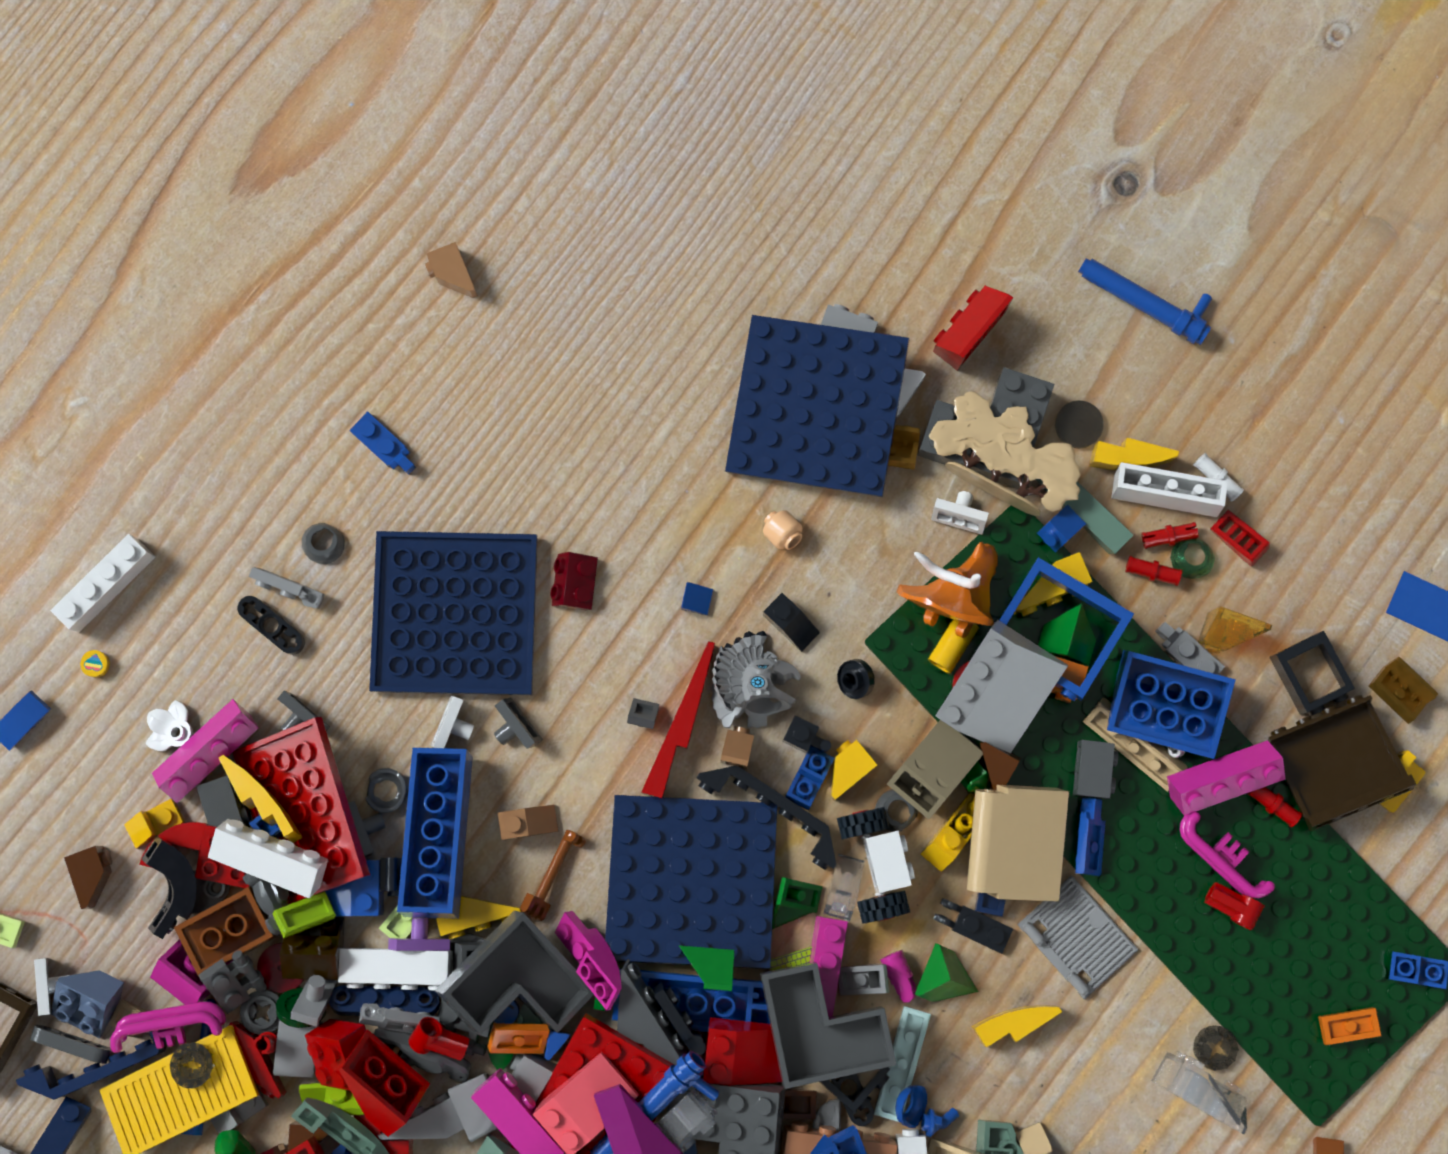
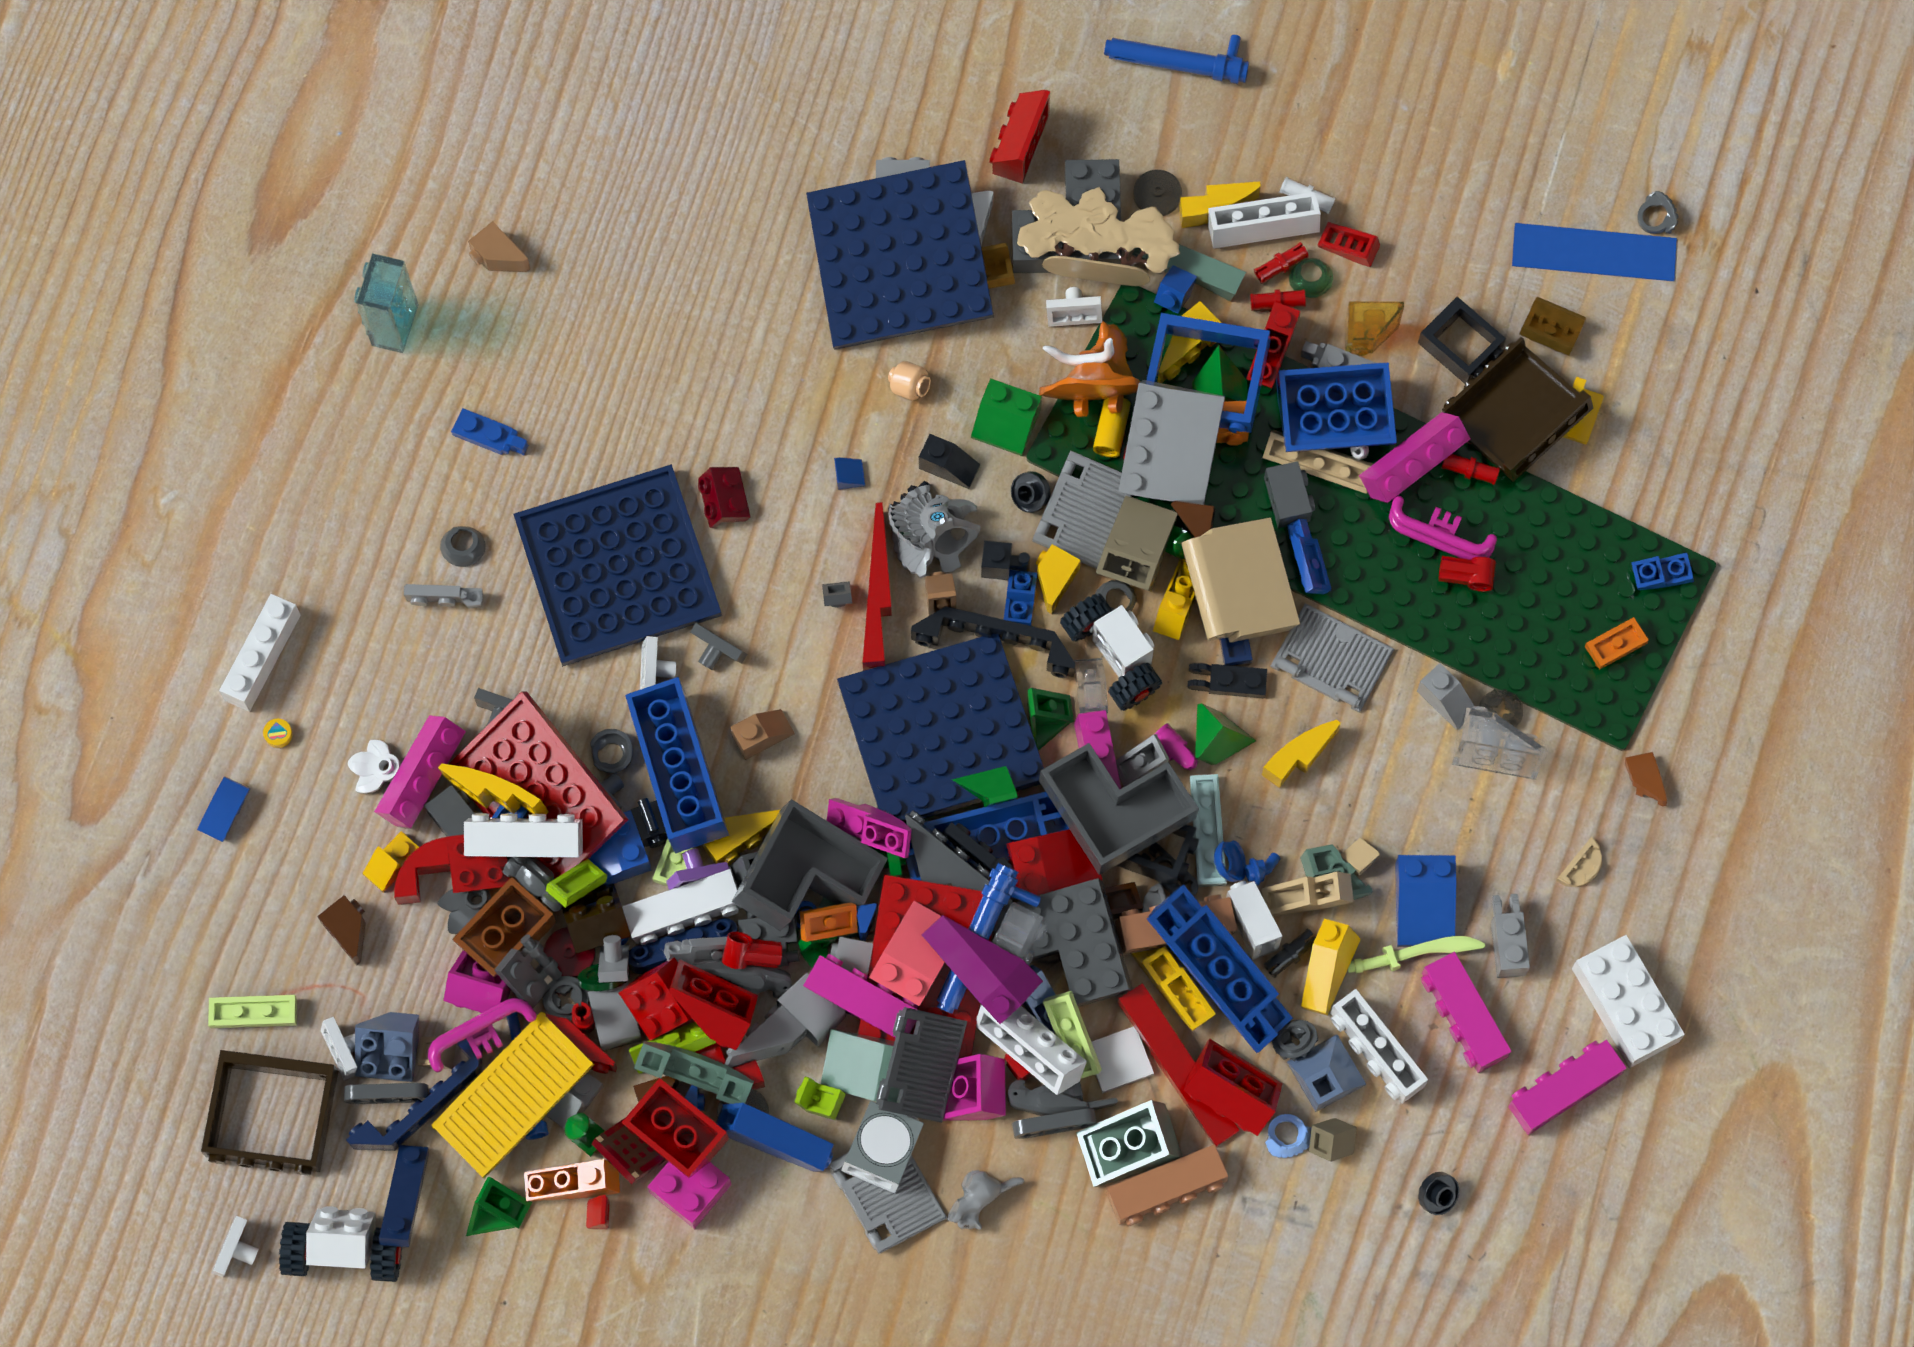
camera: 20 degrees left, 10 degrees down
black arch [142,836,197,939] -> none
clear smoke gear [170,1042,215,1088] -> none
black beam [237,596,305,655] -> none
dark orange hinge [520,830,586,921] -> none
none -> clear light blue brick [354,253,419,353]
none -> green slope [971,378,1042,456]
none -> light grey window [1032,451,1132,569]
none -> red slope [1246,302,1301,388]
none -> light grey slope [1417,663,1477,730]

